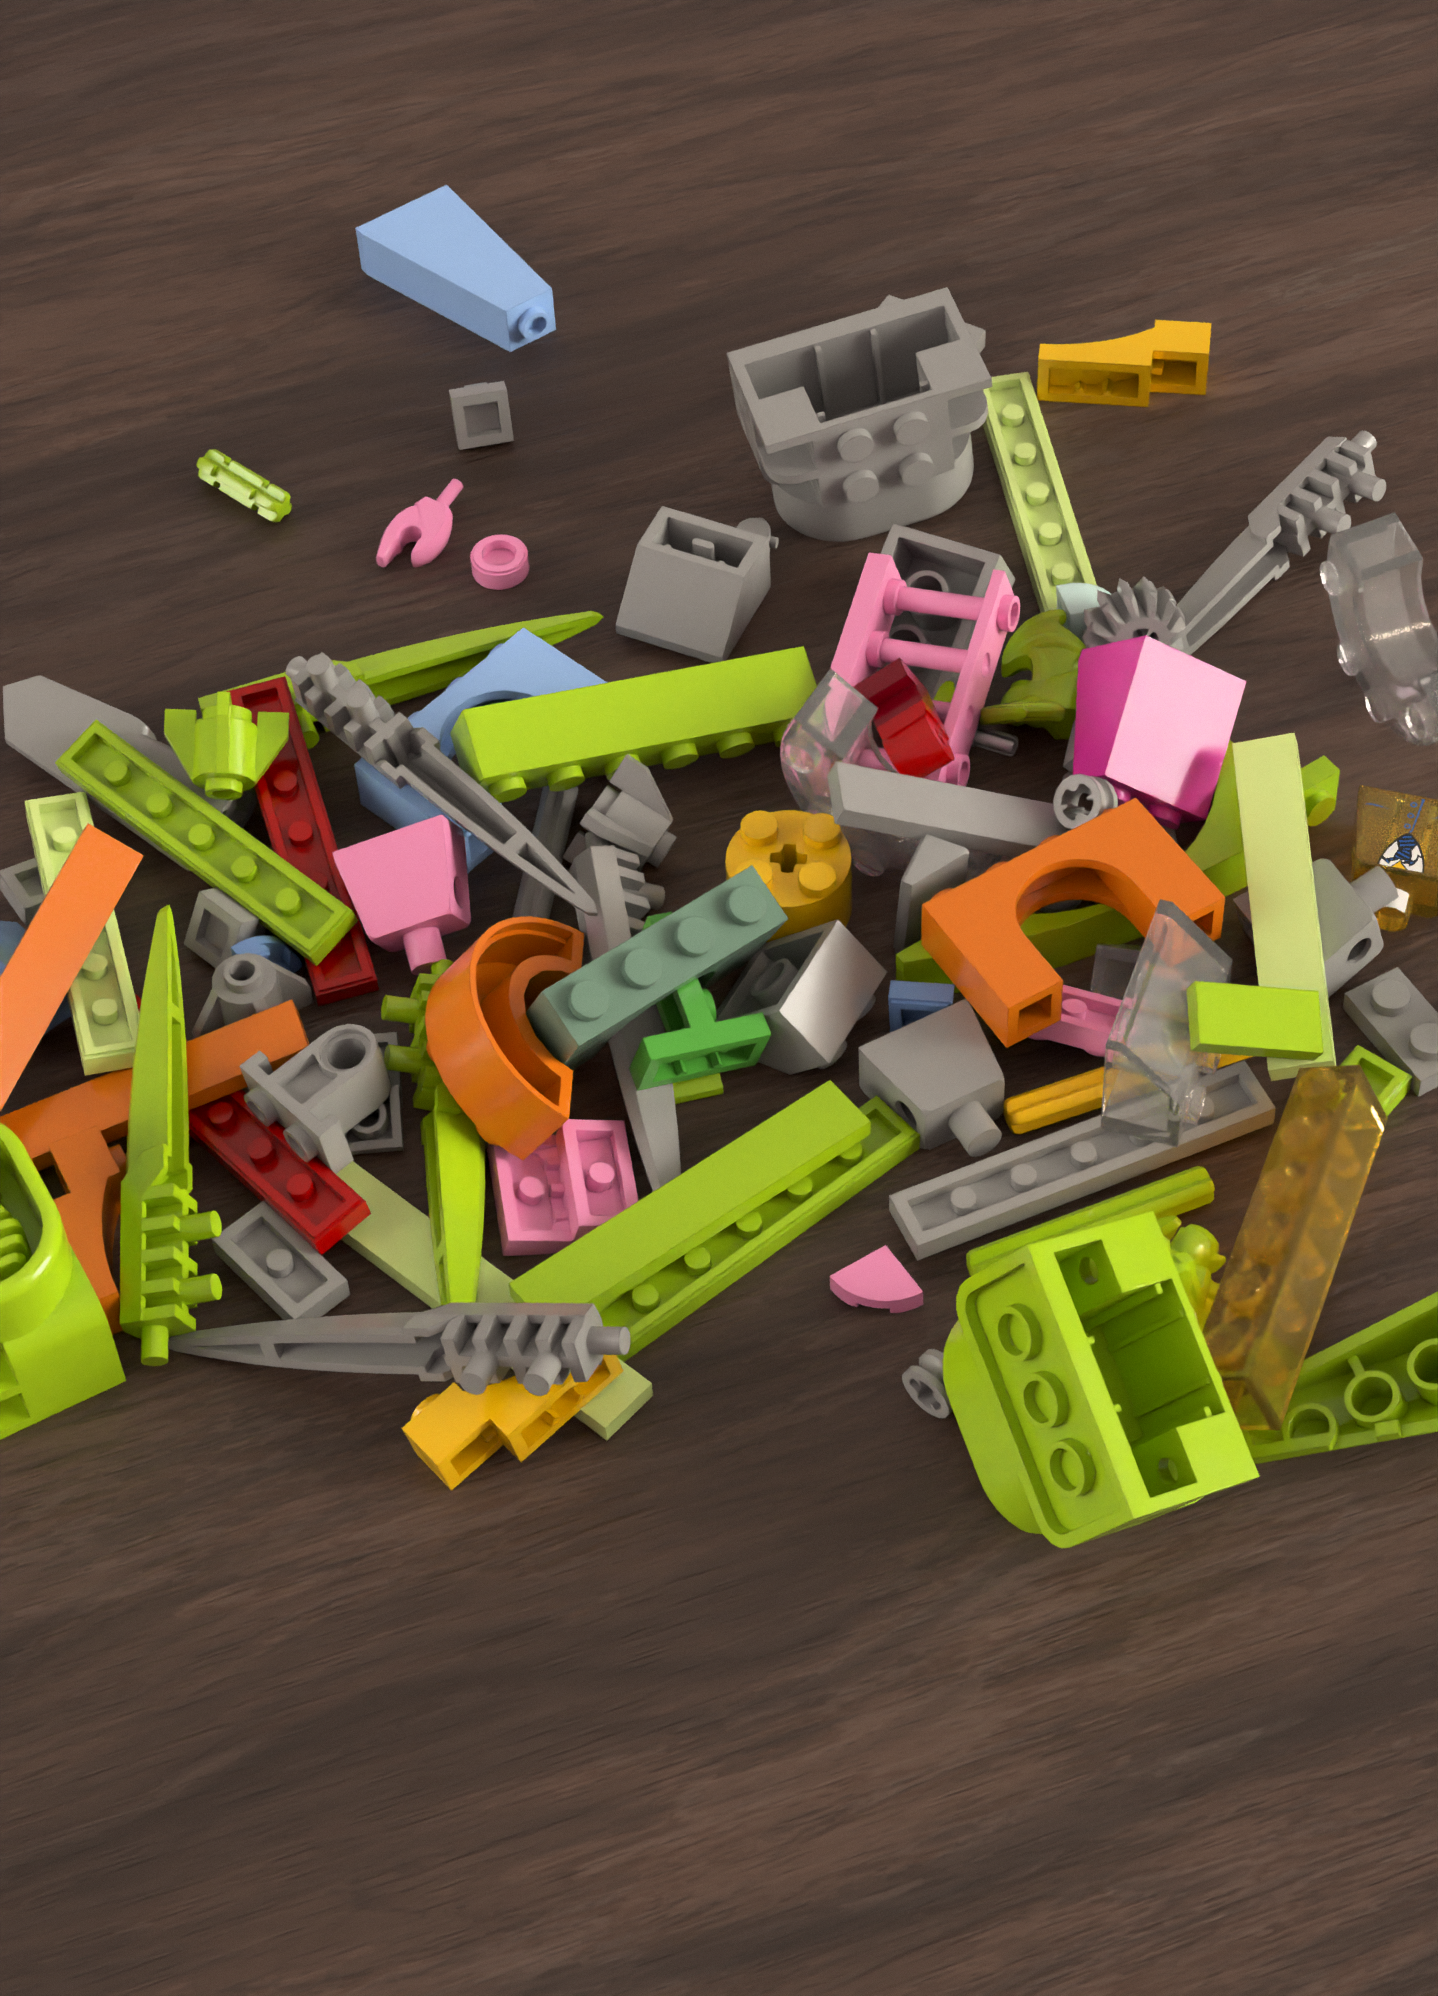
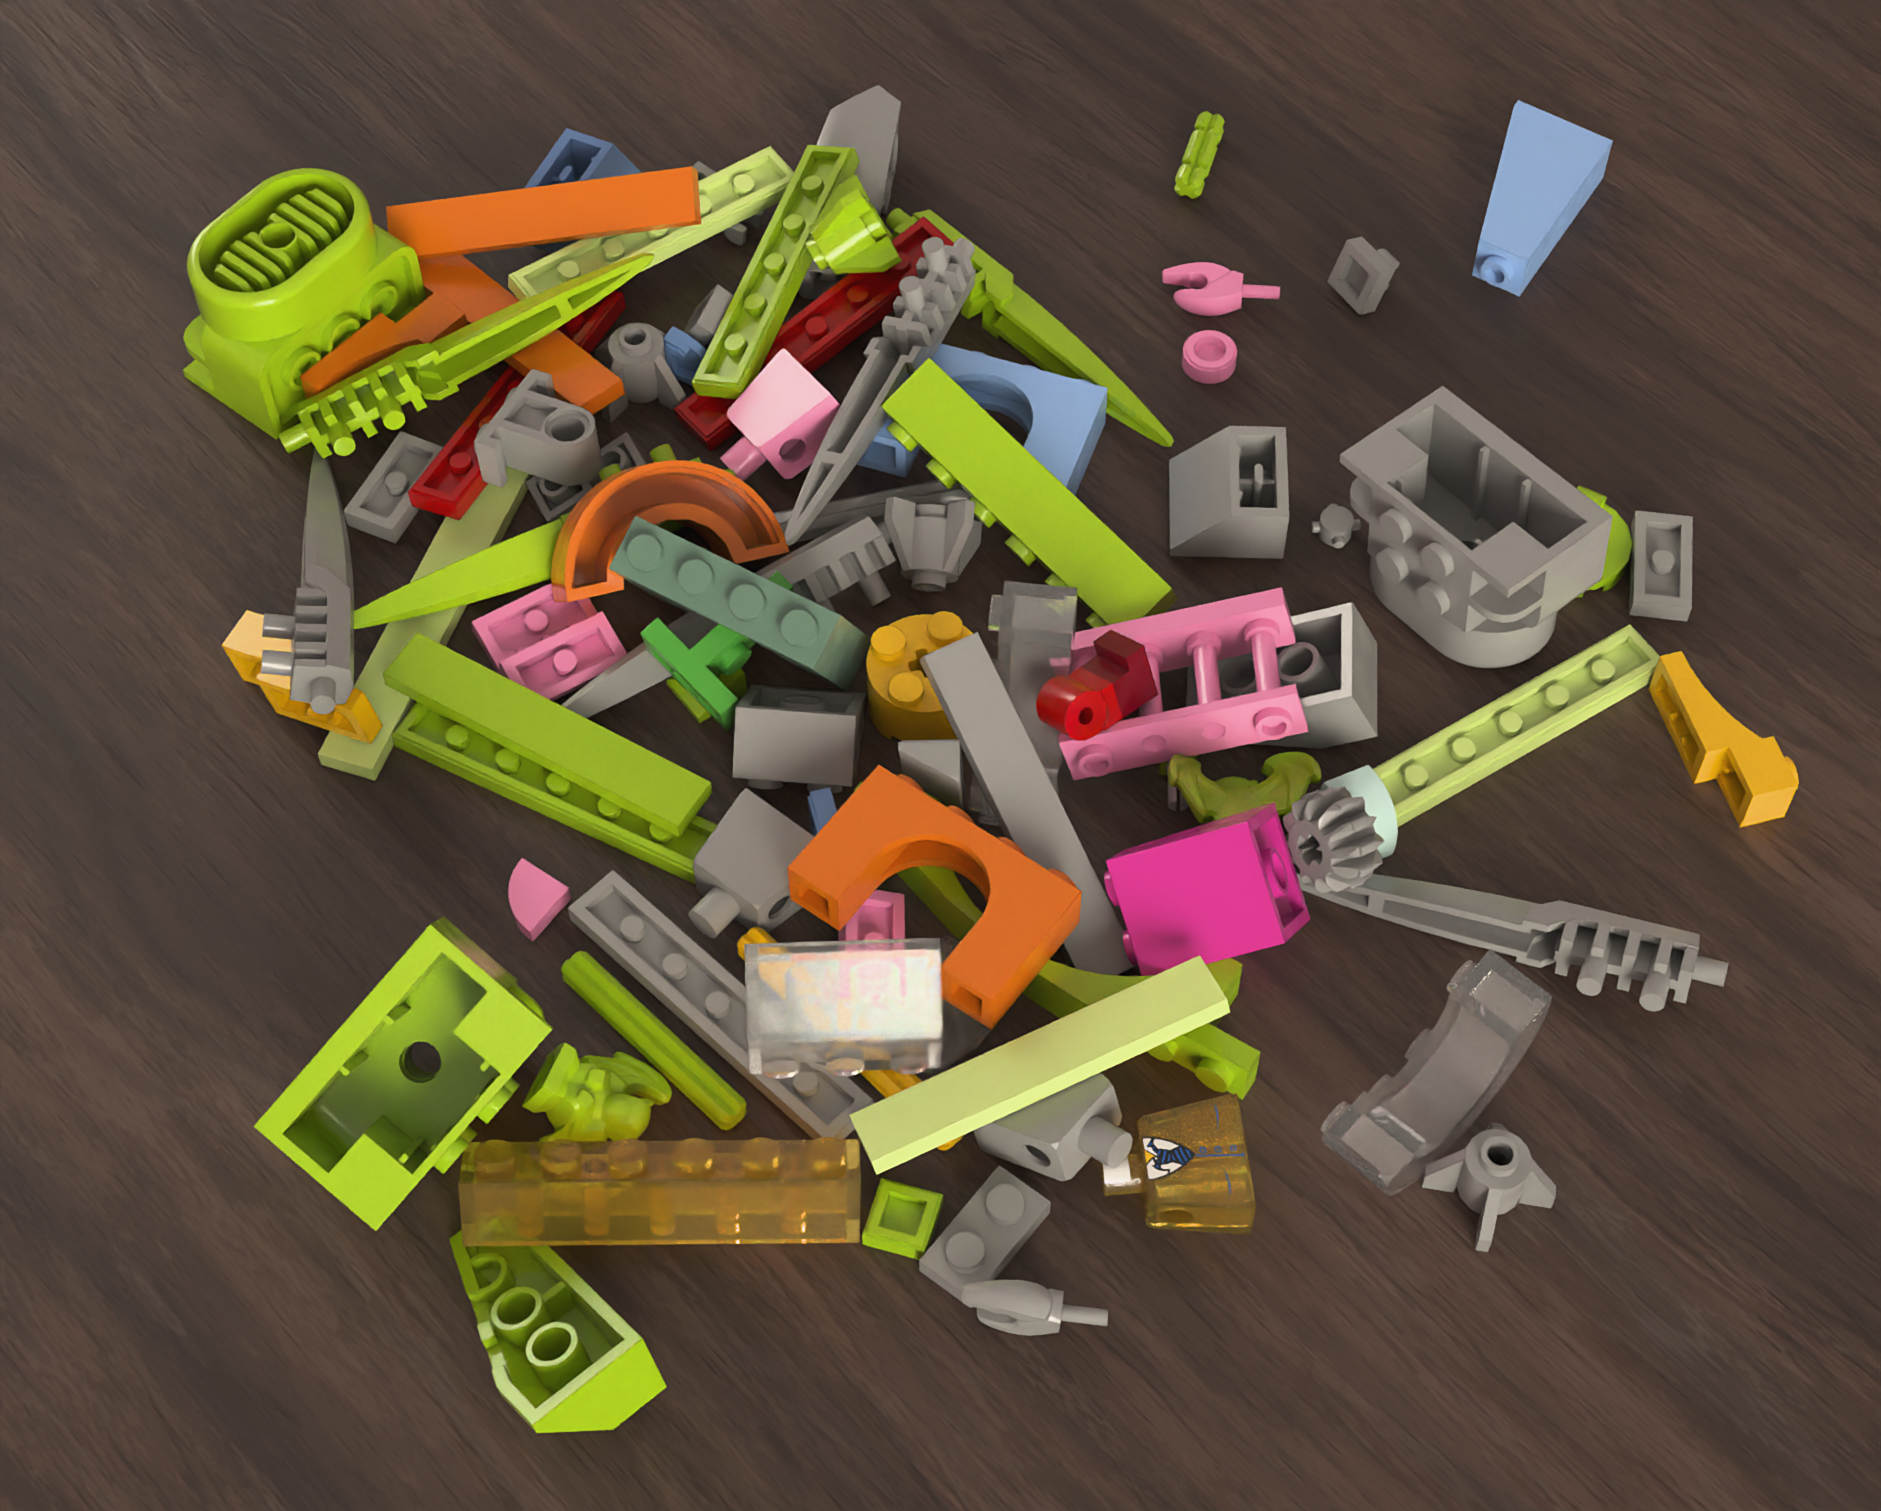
camera: 65 degrees right, 5 degrees up
light grey bush [1053,774,1118,830] -> none
lime tile [1186,981,1324,1061] -> none

